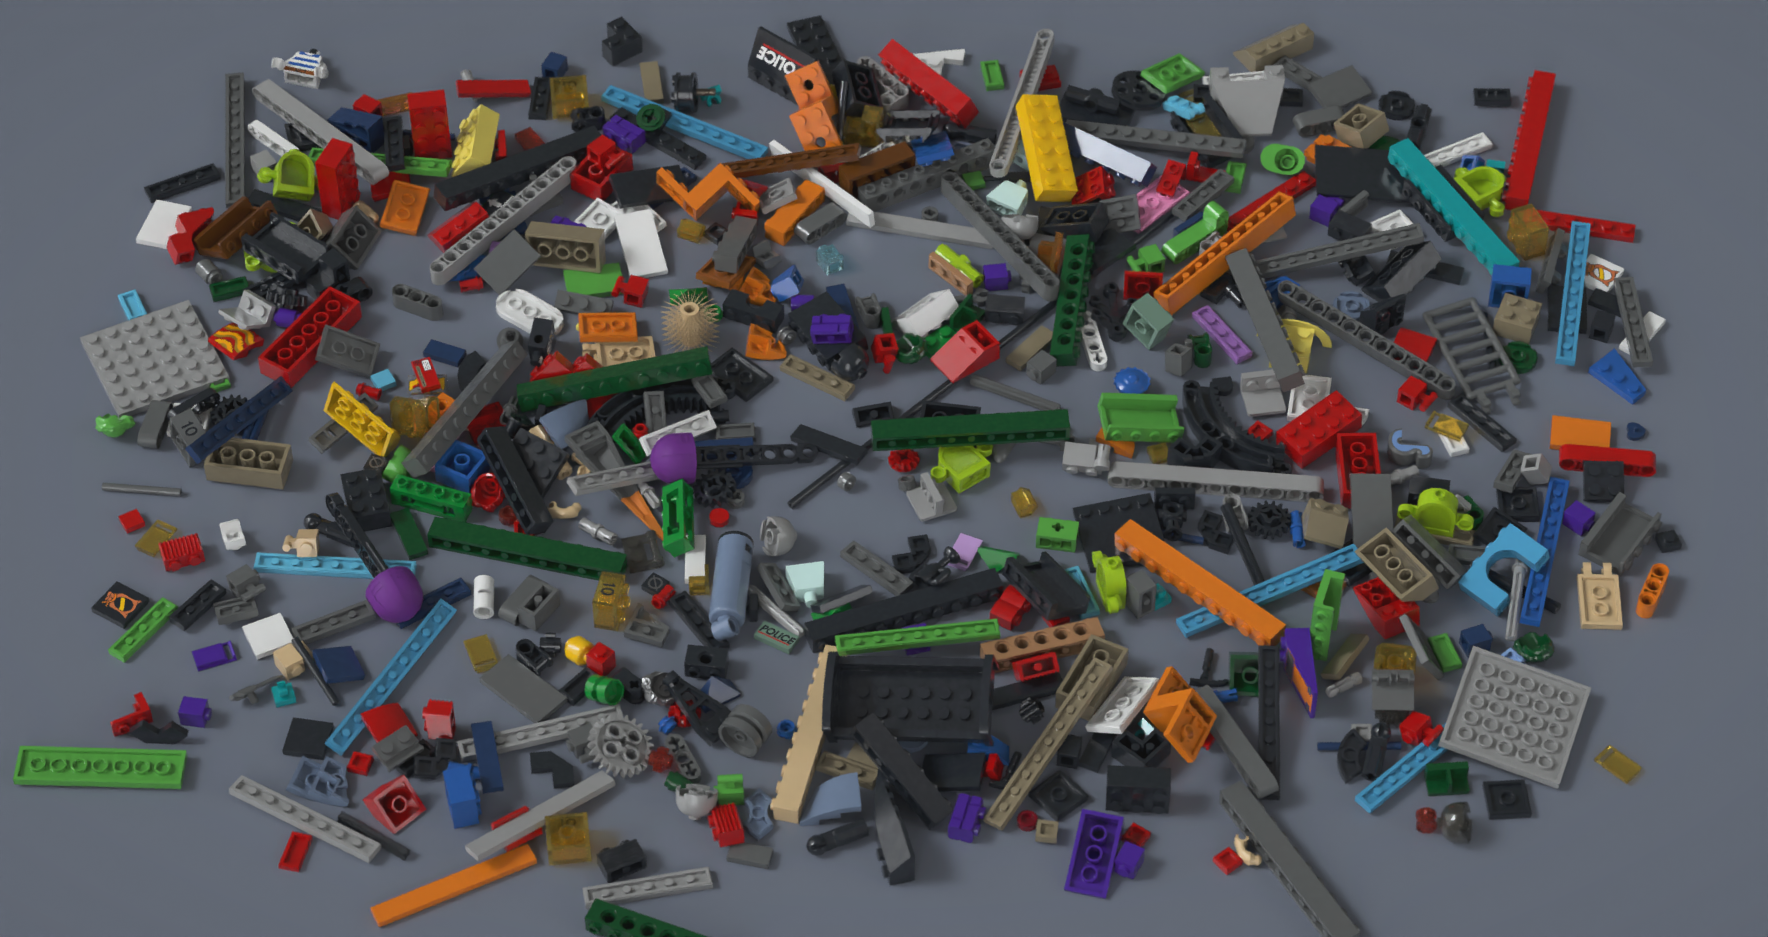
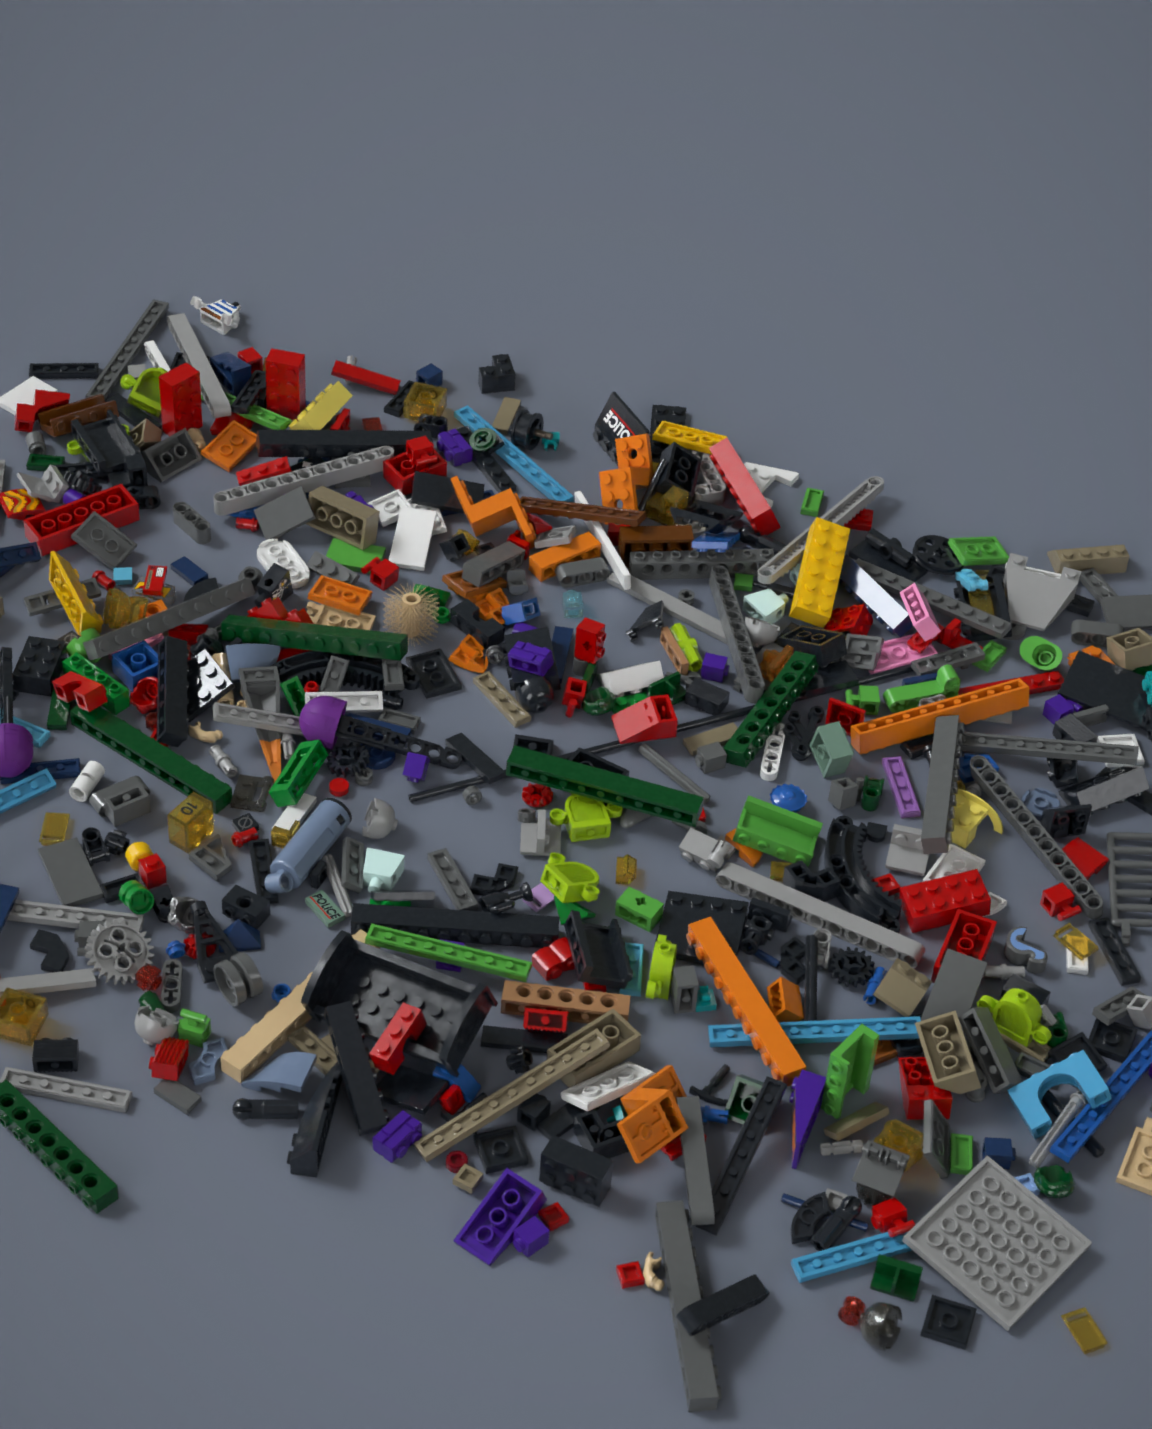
camera: 20 degrees right, 5 degrees down
none -> red arch [52,671,108,712]
none -> red arch [369,1003,427,1075]
none -> dark purple brick [402,752,430,783]
none -> black brick [439,533,471,560]
none -> lime piece [540,852,600,903]
none -> red brick [574,617,606,664]
none -> black flag [626,600,664,642]
none -> yellow tile [652,421,728,455]
none -> black beam [676,1274,770,1336]
none -> orange brick [767,977,804,1022]
none -> bright pink brick [900,583,941,642]

